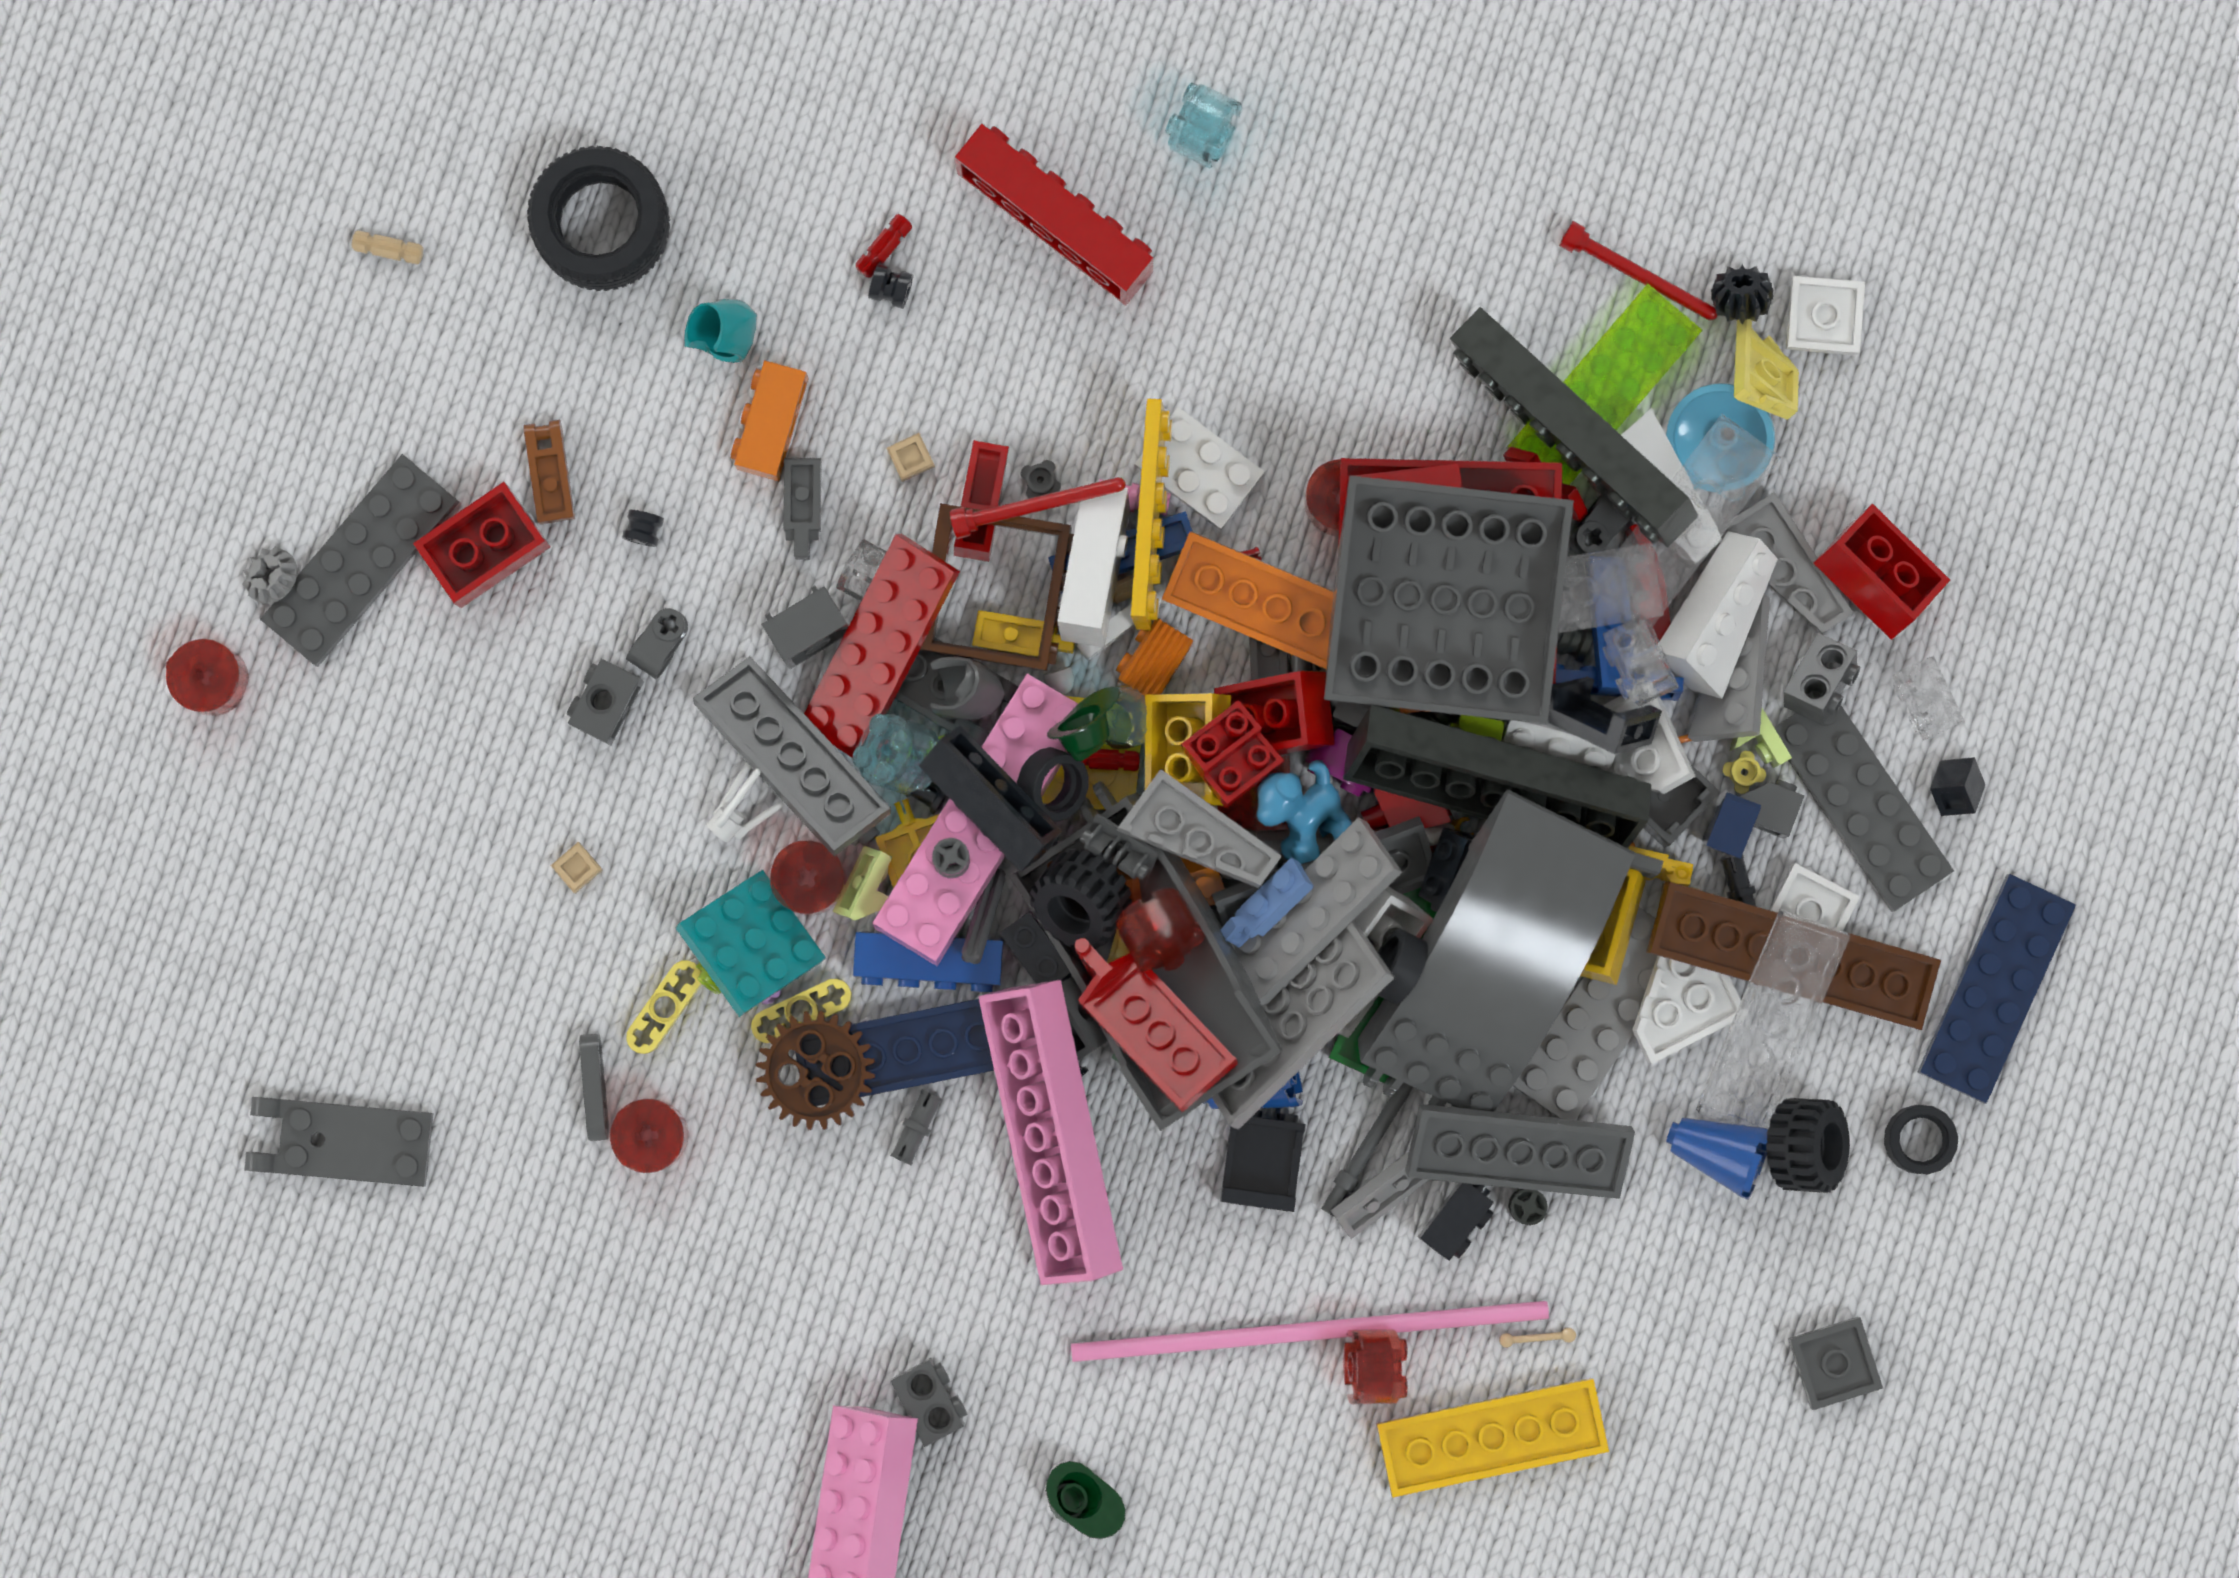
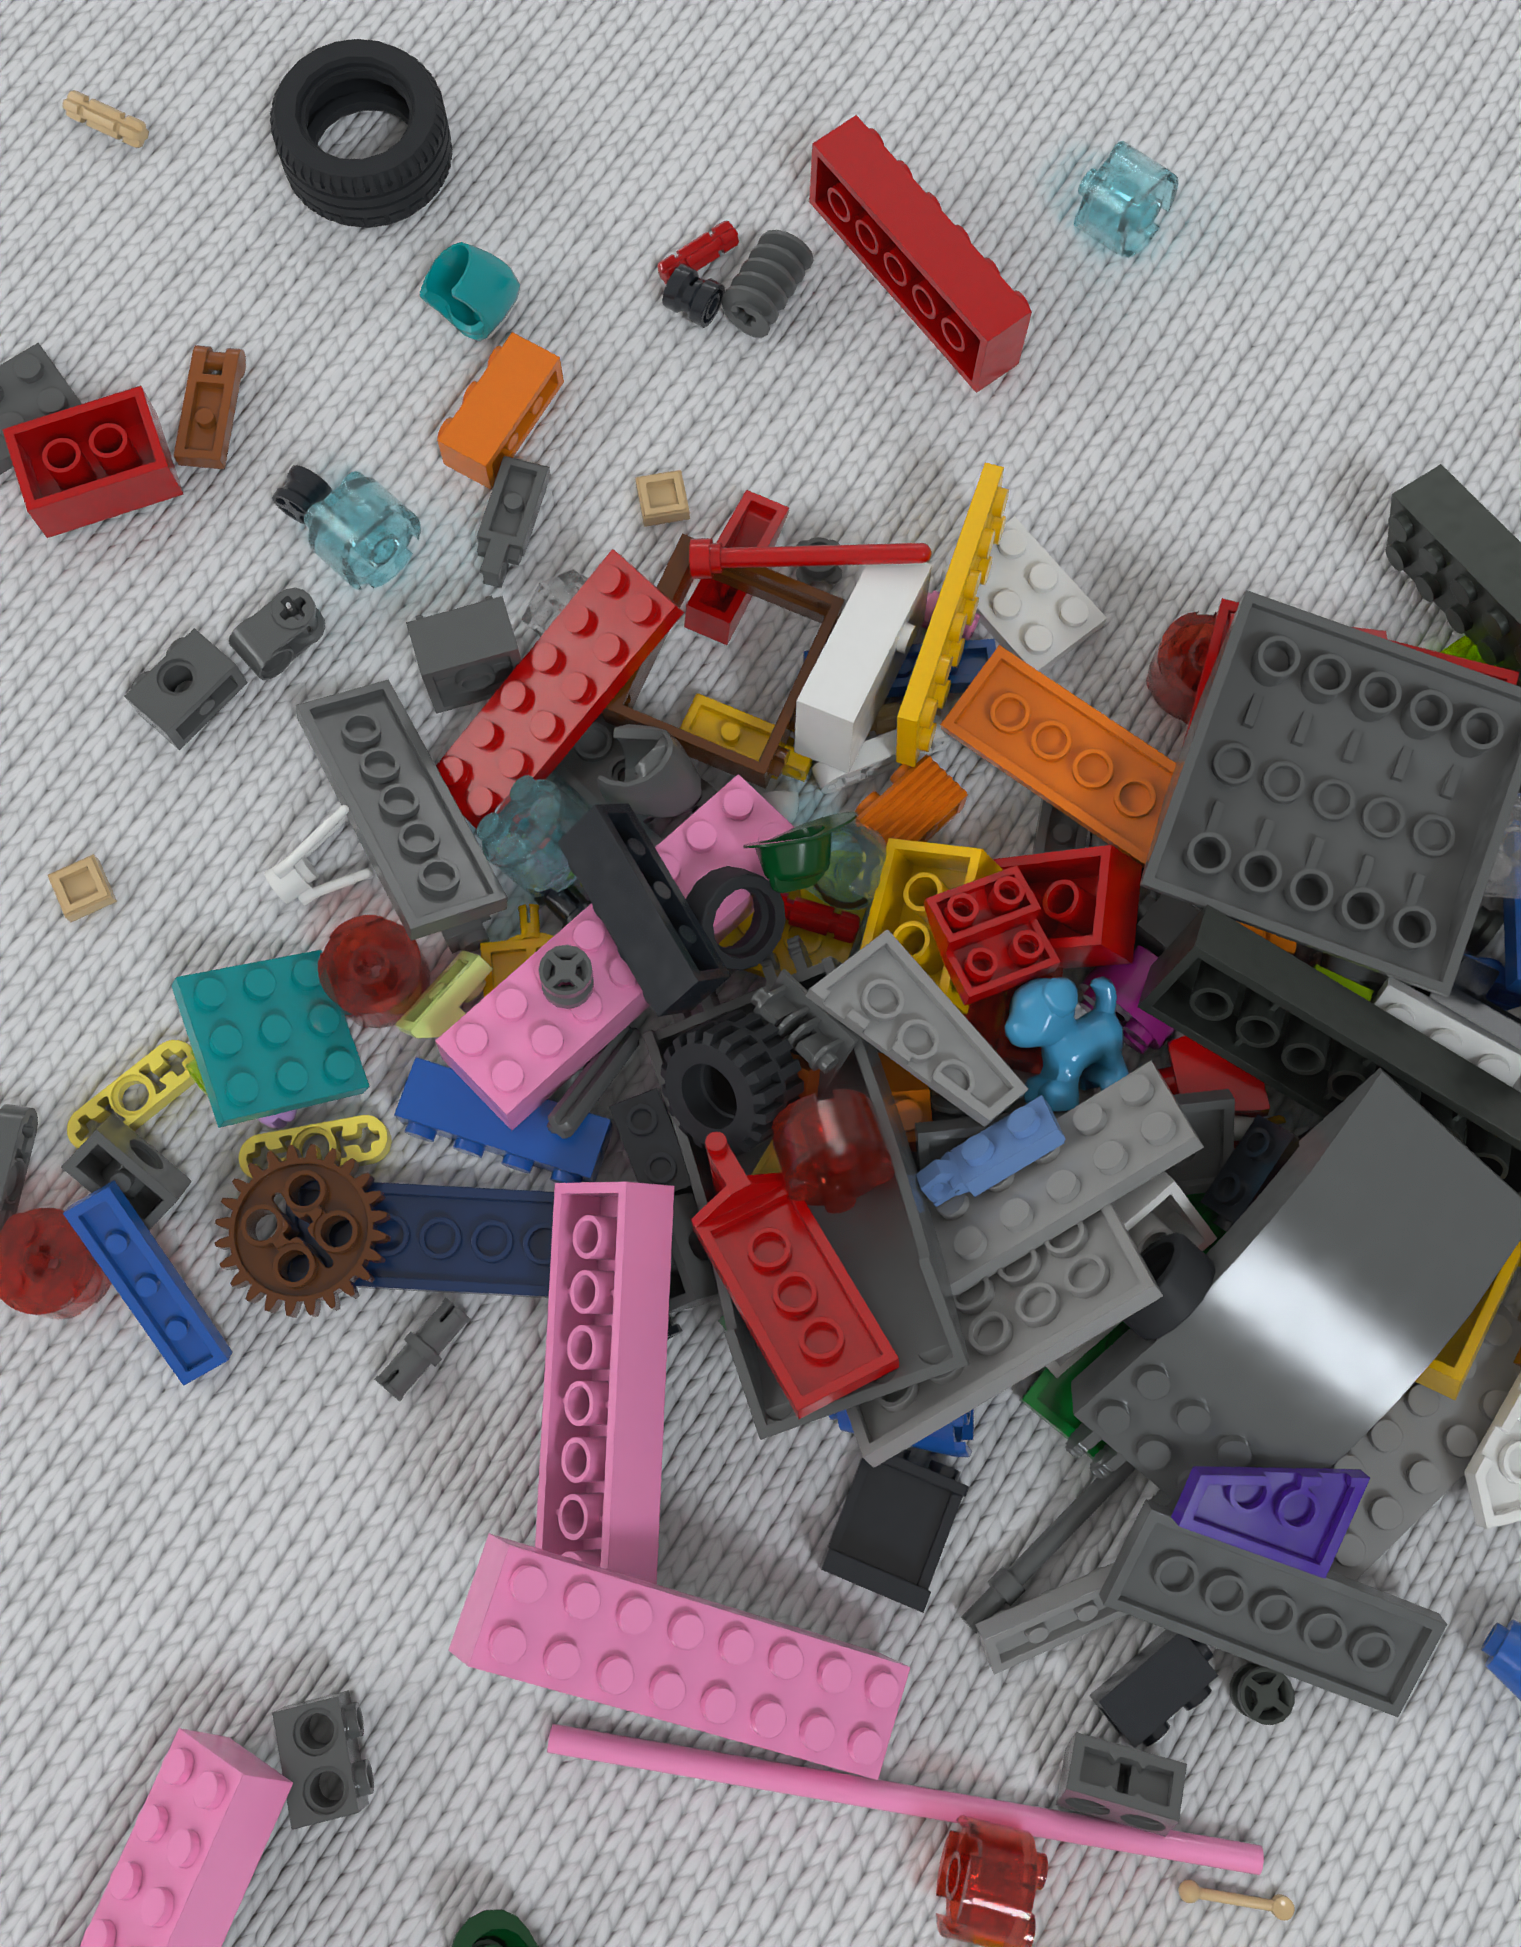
camera: 15 degrees right, 10 degrees down
none -> dark grey brick [61,1113,192,1230]
none -> blue plate [63,1180,233,1386]
none -> clear light blue brick [304,471,421,590]
none -> bright pink brick [448,1533,910,1780]
none -> dark grey piece [721,230,814,338]
none -> dark grey brick [1056,1732,1187,1837]
none -> dark purple wing [1171,1466,1370,1579]

